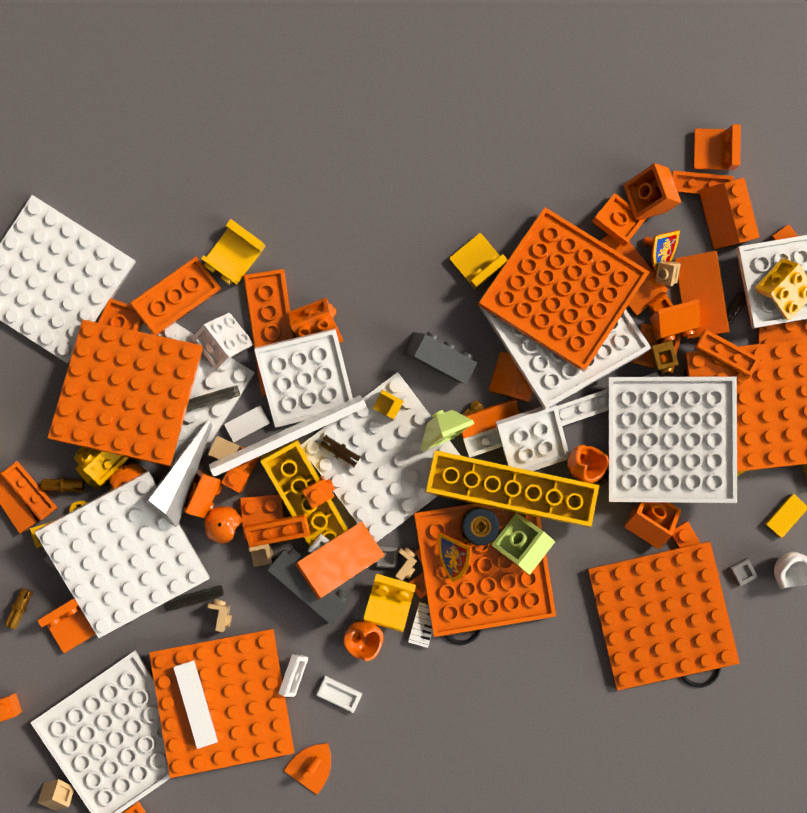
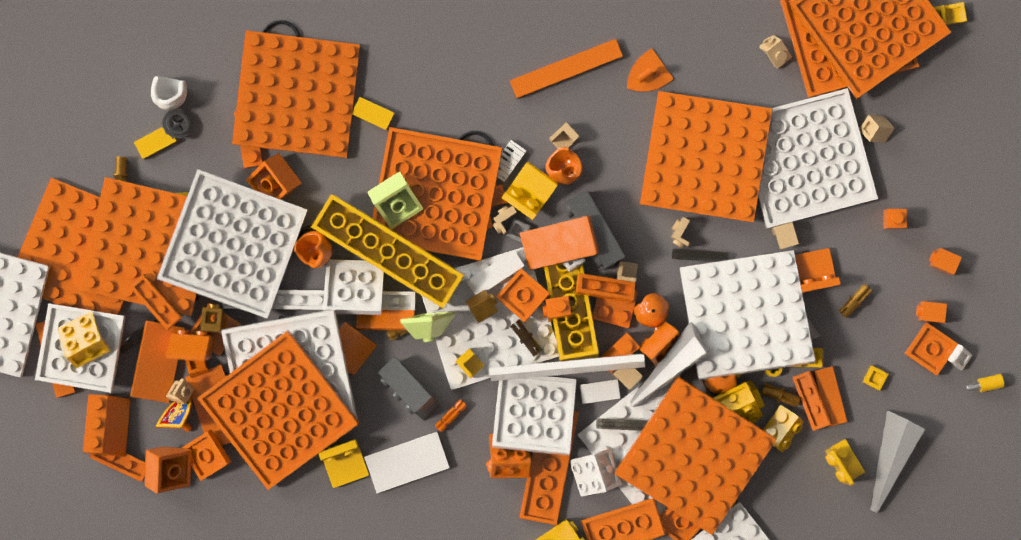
camera: 160 degrees left, 0 degrees up
white tile [174,660,218,749] -> none
white tile [278,654,308,697] -> none
white tile [316,675,362,713] -> none
shield [438,532,473,582] -> none
black wheel [460,507,500,546] -> none
orange bracket [693,124,741,171] -> none
light grey tile [729,558,758,586] -> none
none -> dark grey gear [162,109,193,139]
none -> yellow tile [352,97,395,131]
none -> white tile [364,432,450,493]
none -> orange axle [435,400,467,432]
none -> pearl gold brick [465,290,499,323]
none -> white tile [466,250,524,295]
none -> orange plate [496,269,550,323]
none -> orange tile [509,39,623,99]
none -> tan panel [549,122,579,149]
none -> yellow bracket [763,405,804,452]
none -> tan panel [771,222,799,249]

